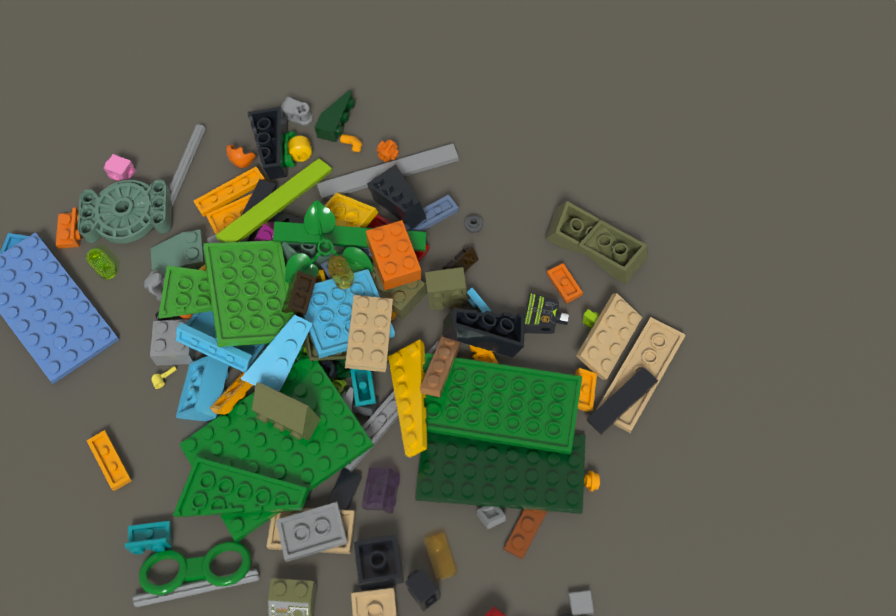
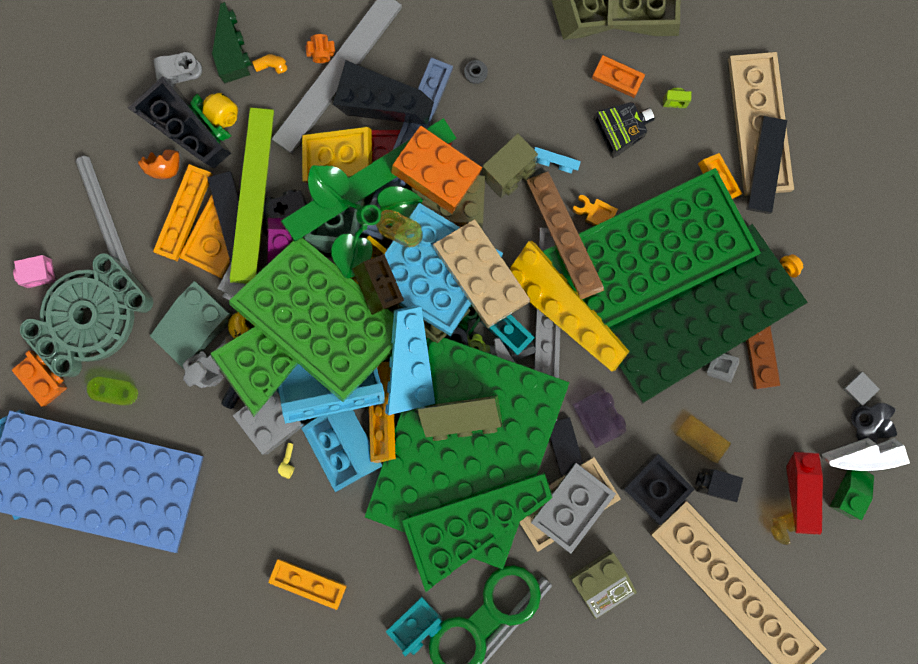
camera: 40 degrees left, 20 degrees up
dark brown hinge [442,246,479,273] -> none
black wedge [442,308,525,358] -> none
tan plate [576,293,642,380] -> none

